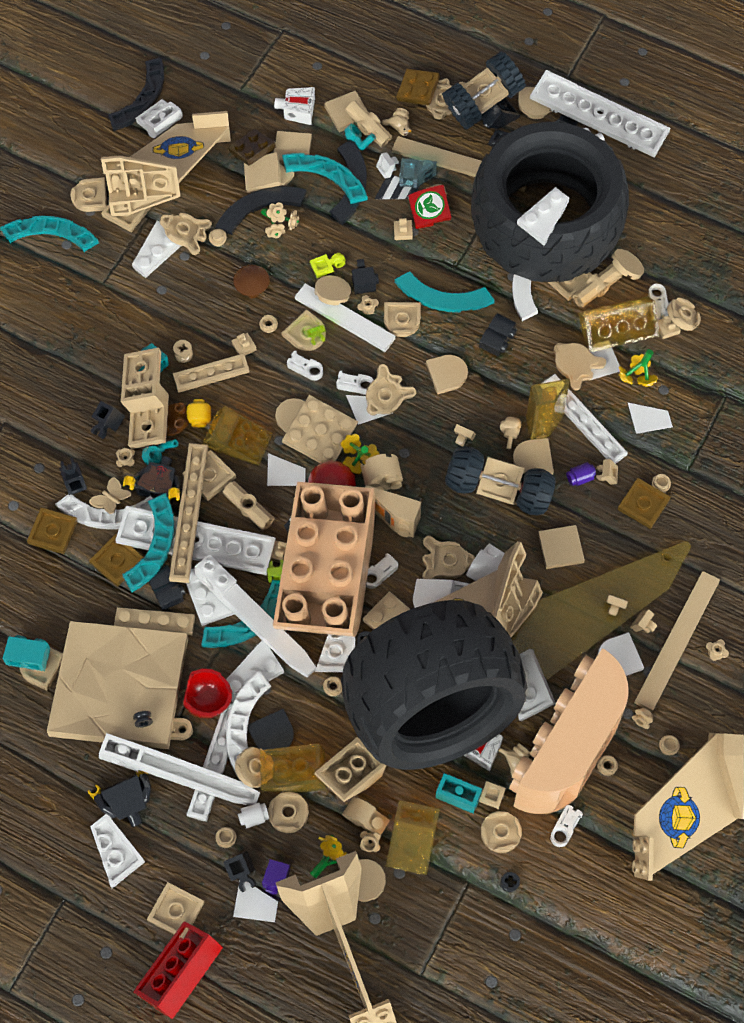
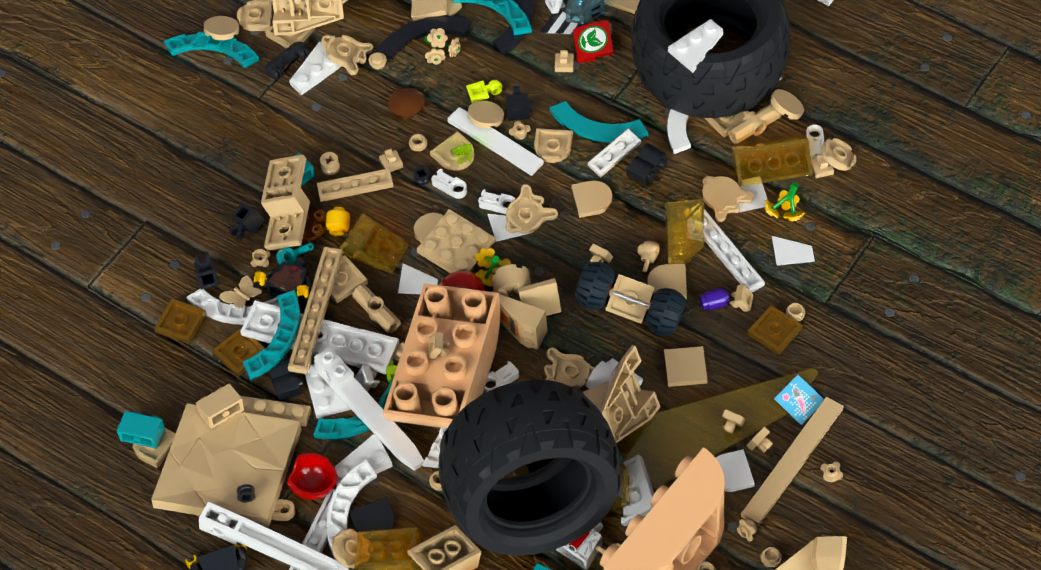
camera: 10 degrees right, 10 degrees down
none -> tan brick [196,383,244,429]
none -> tan tile [204,16,239,40]
none -> black piece [265,42,309,79]
none -> white tile [355,366,380,392]
none -> black bush [413,166,431,185]
none -> tan tile [428,331,450,360]
none -> tan tile [517,278,561,316]
none -> white tile [588,128,641,178]
none -> medium azure sticker [774,375,824,425]

